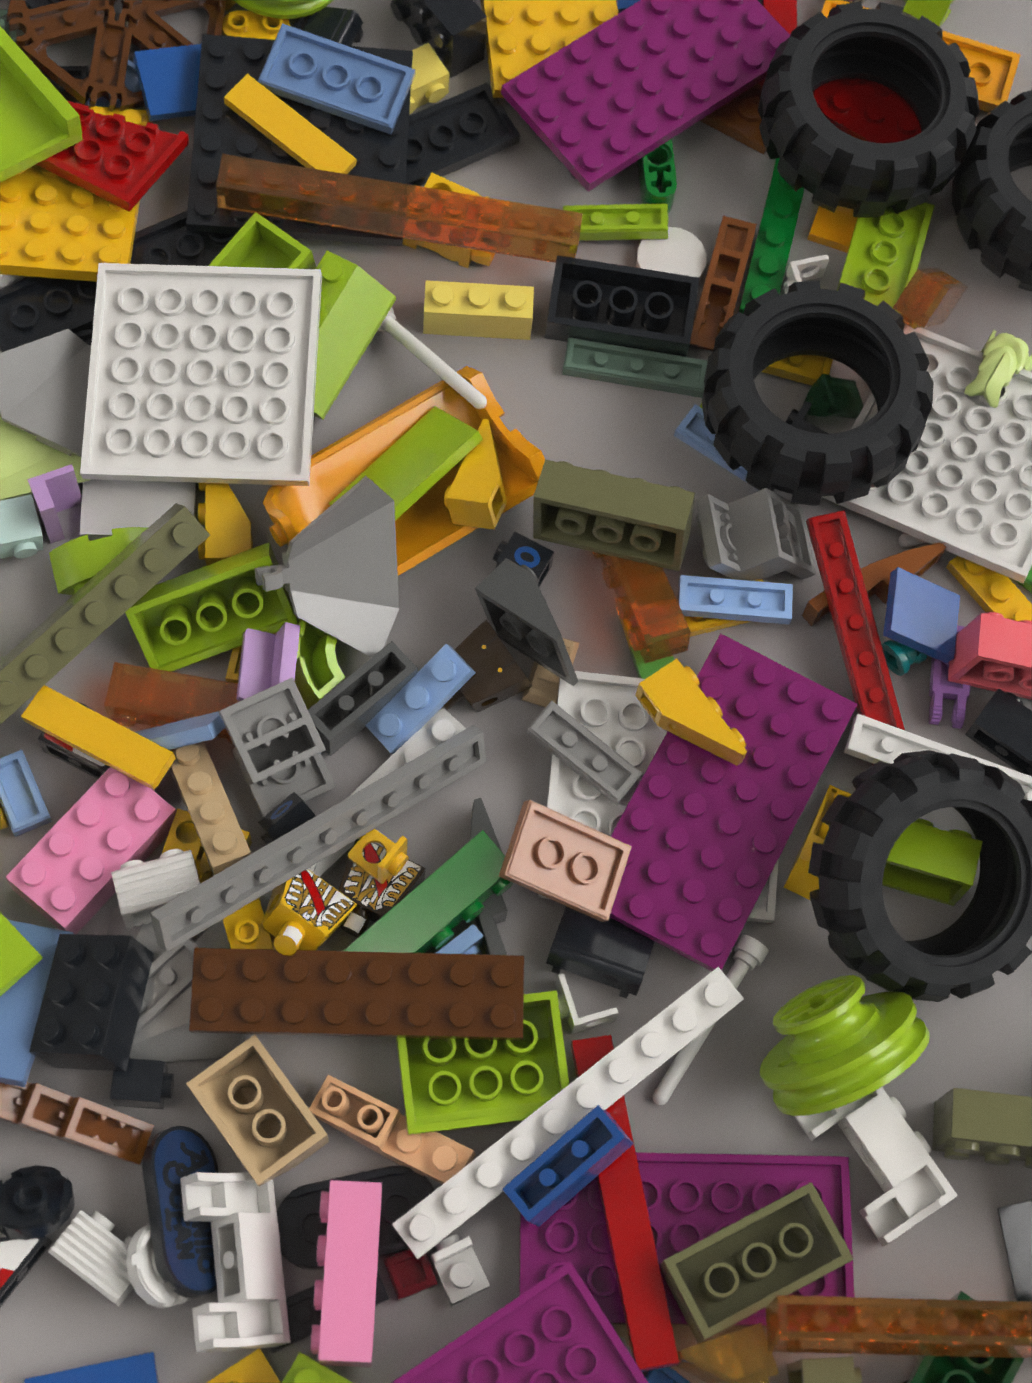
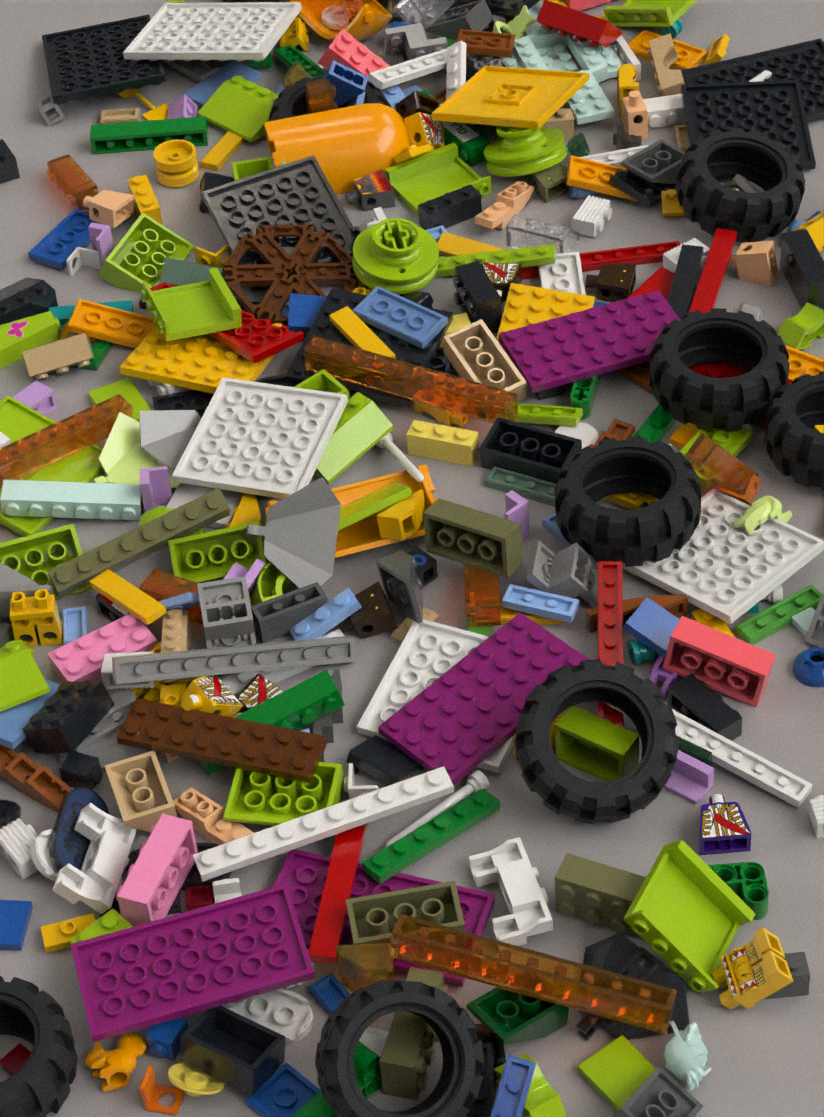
camera: 30 degrees right, 25 degrees down
yellow bracket [348,829,409,884] -> none
tile [499,800,632,922] -> none
blue brick [502,1105,634,1227] -> none
light grey tile [526,701,642,805] -> none
yellow slope [635,658,747,766] -> none
lime wheel [759,975,930,1116] -> none
none -> green plate [362,789,500,884]
none -> tan brick [443,319,527,416]
none -> lavender panel [505,490,530,541]
none -> orange bracket [718,475,761,505]

